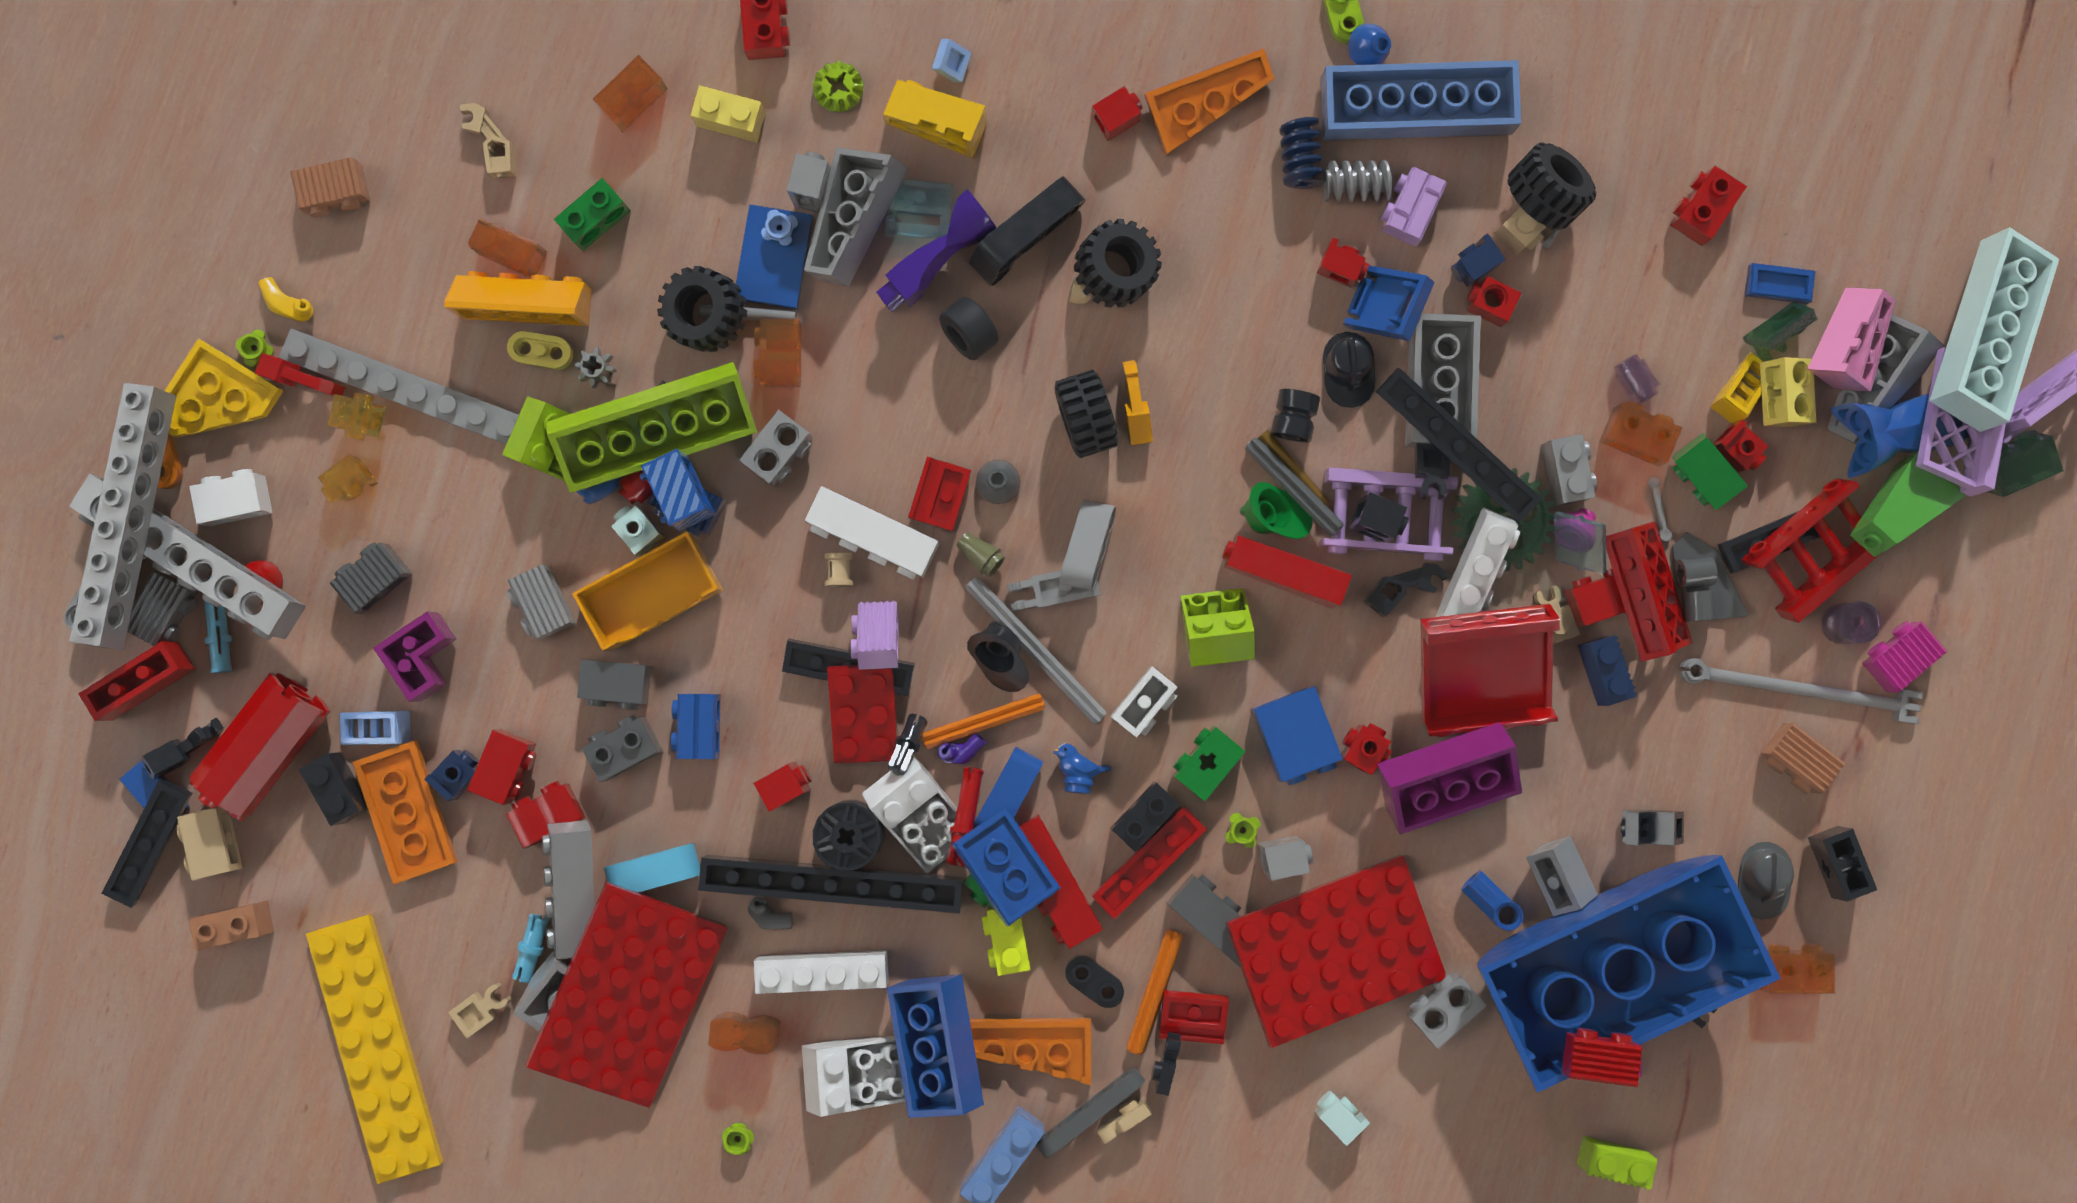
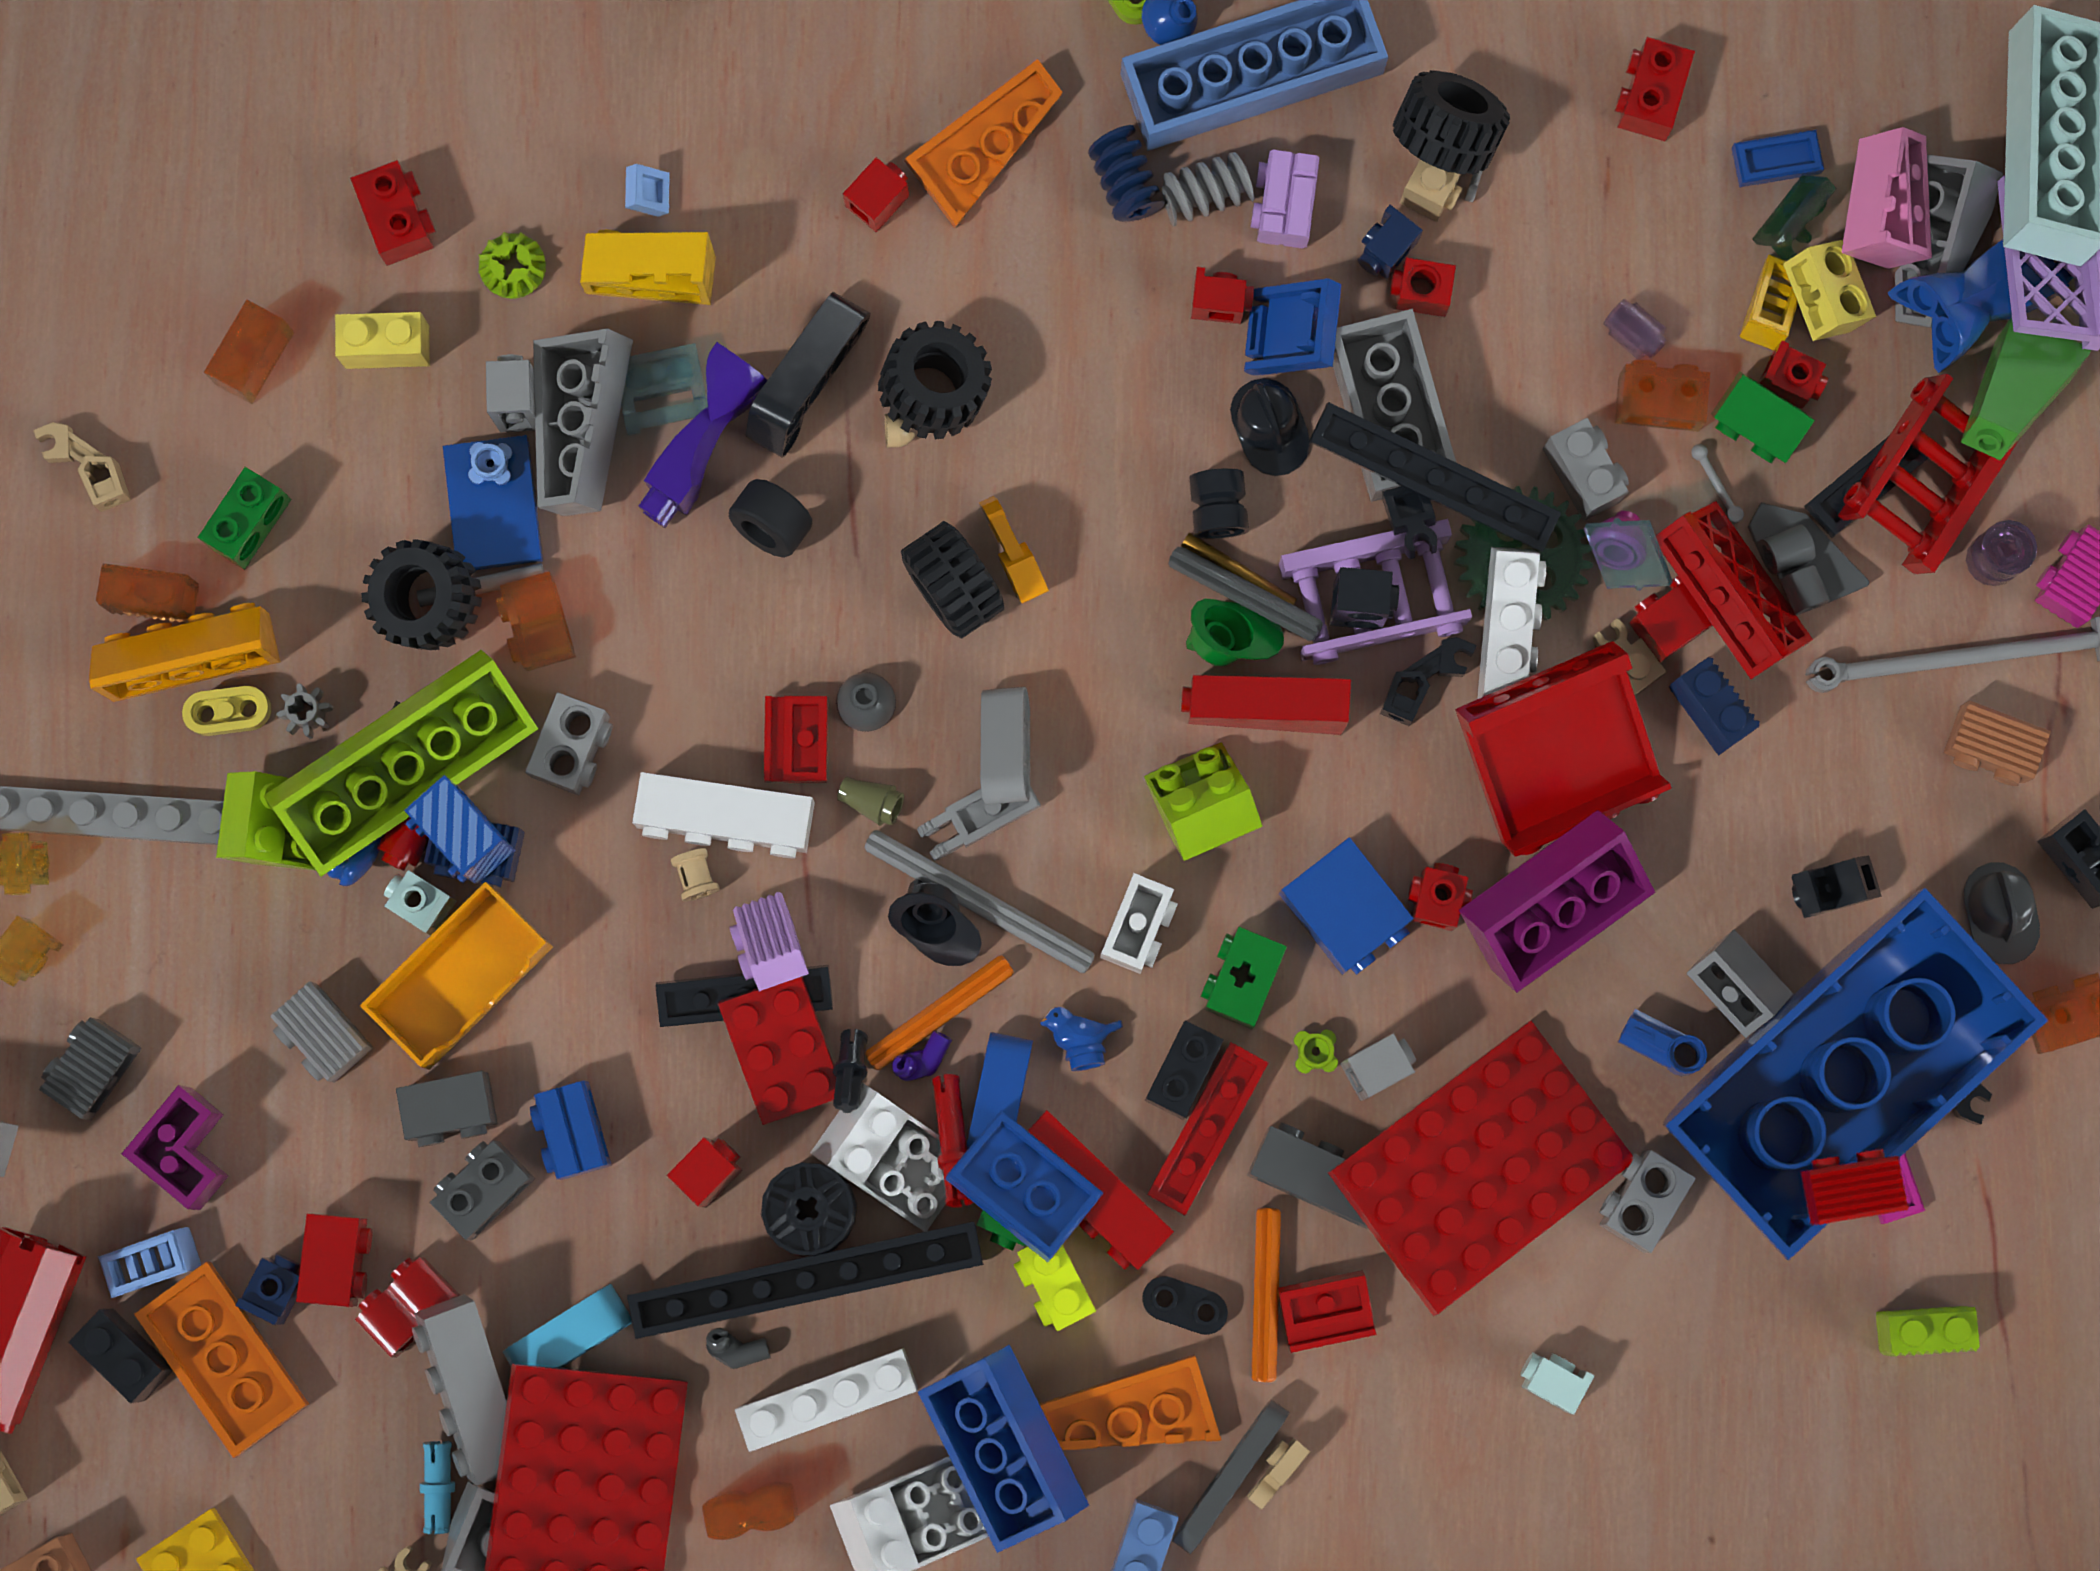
camera: 15 degrees left, 5 degrees down
black plate [1151,1032,1181,1096] -> none

